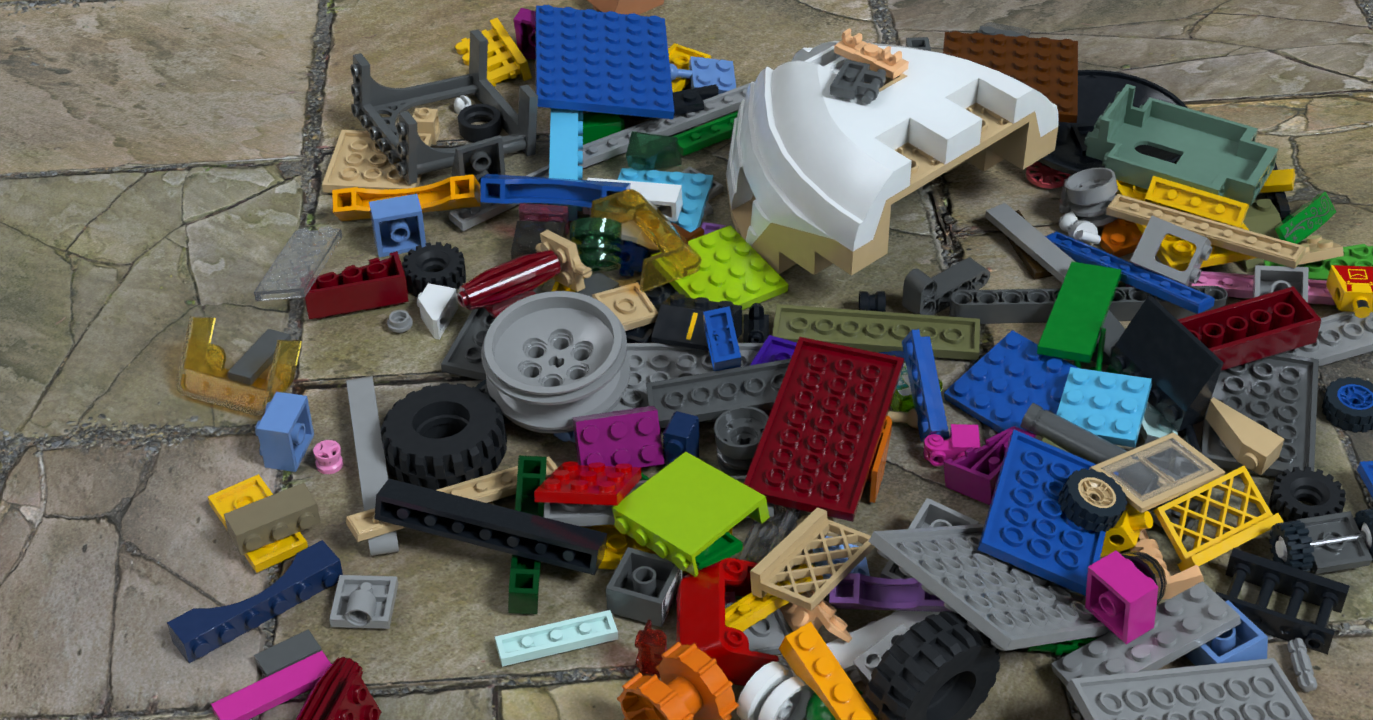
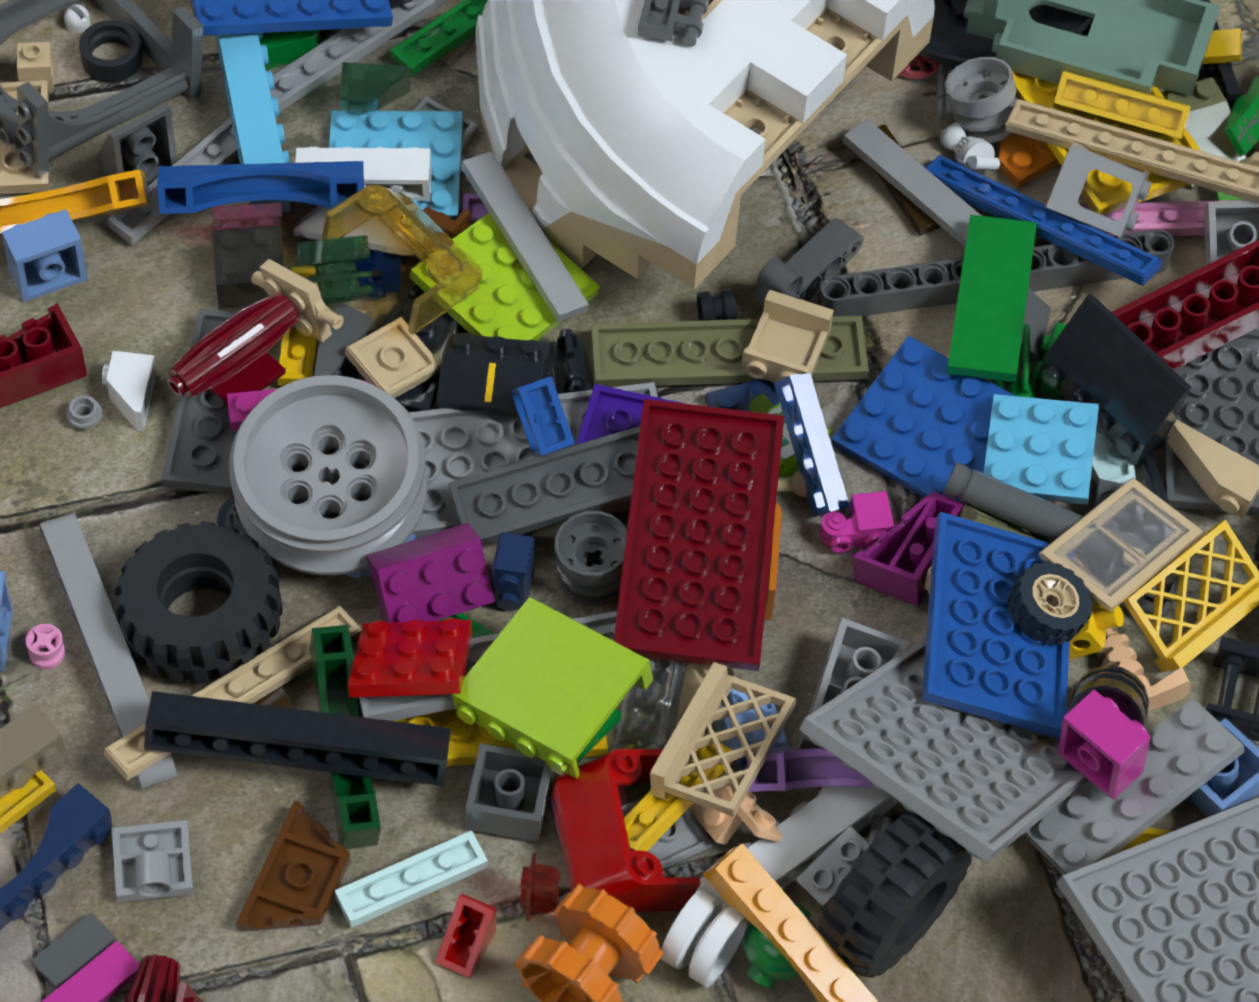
camera: 15 degrees left, 15 degrees up
black tyre [402,242,466,298] -> none
none -> reddish brown wing [236,800,351,931]
none -> red slope [435,893,496,978]
none -> light grey tile [461,151,589,322]
none -> tan panel [740,290,834,383]

